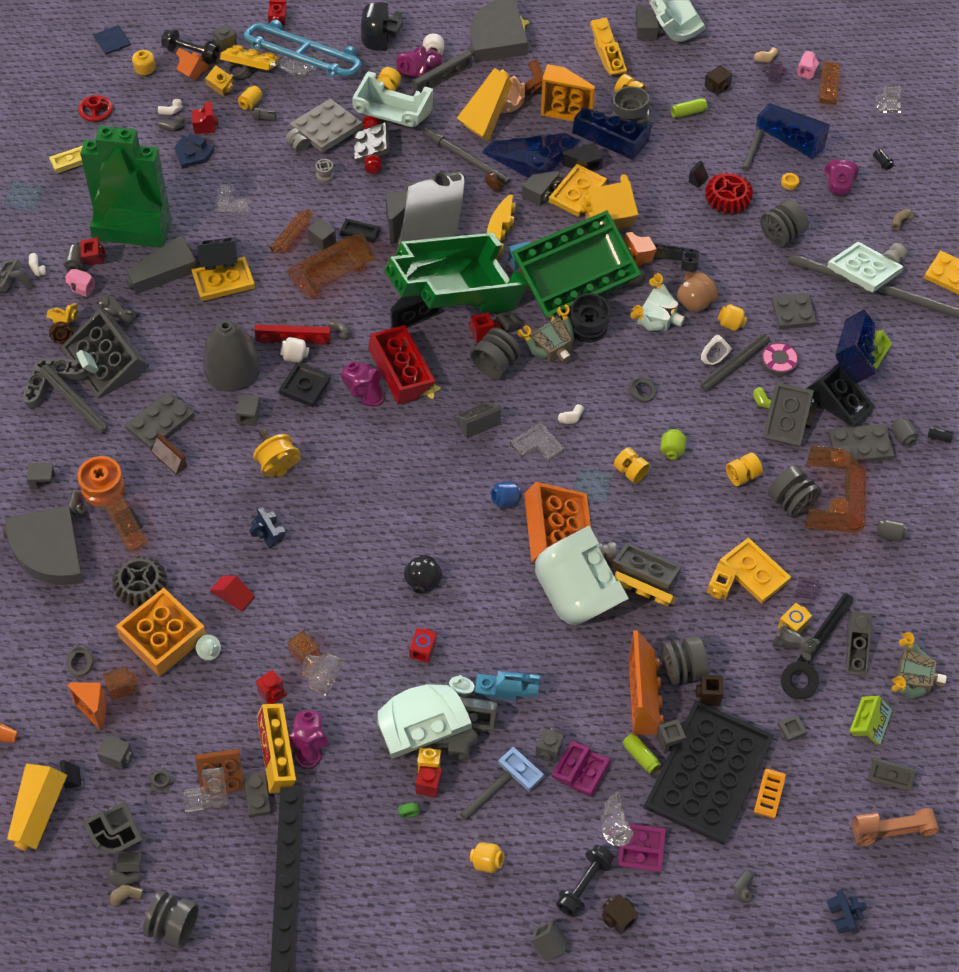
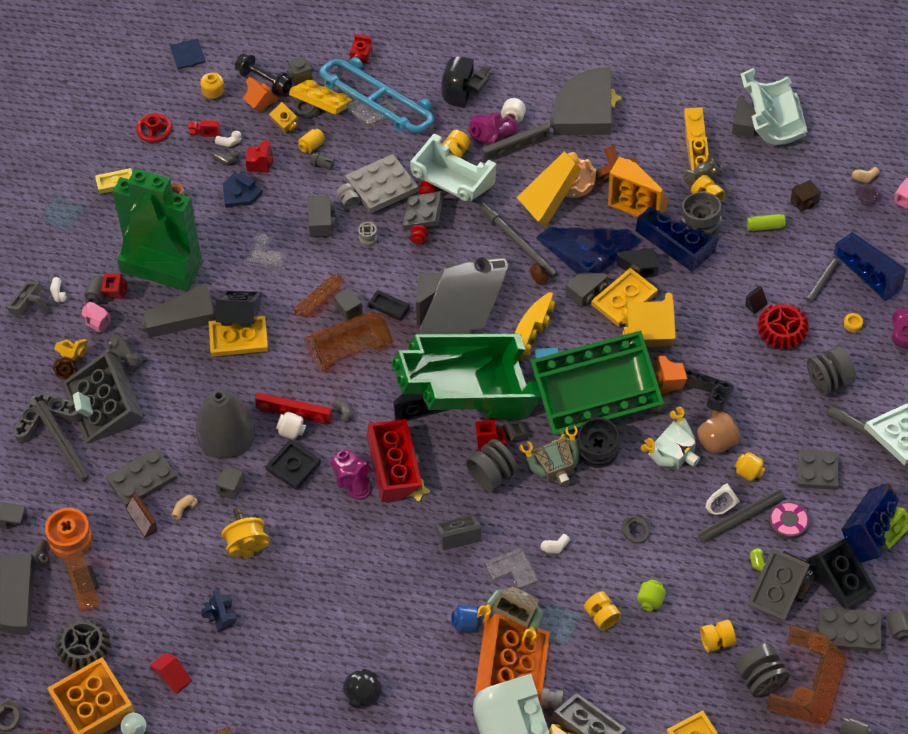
camera: 15 degrees right, 0 degrees up
none -> tan arm [171,495,198,520]
none -> red plate [188,120,220,137]
none -> dark grey brick [308,195,335,237]
none -> torso [477,587,543,645]
none -> dark grey animal [683,154,723,190]

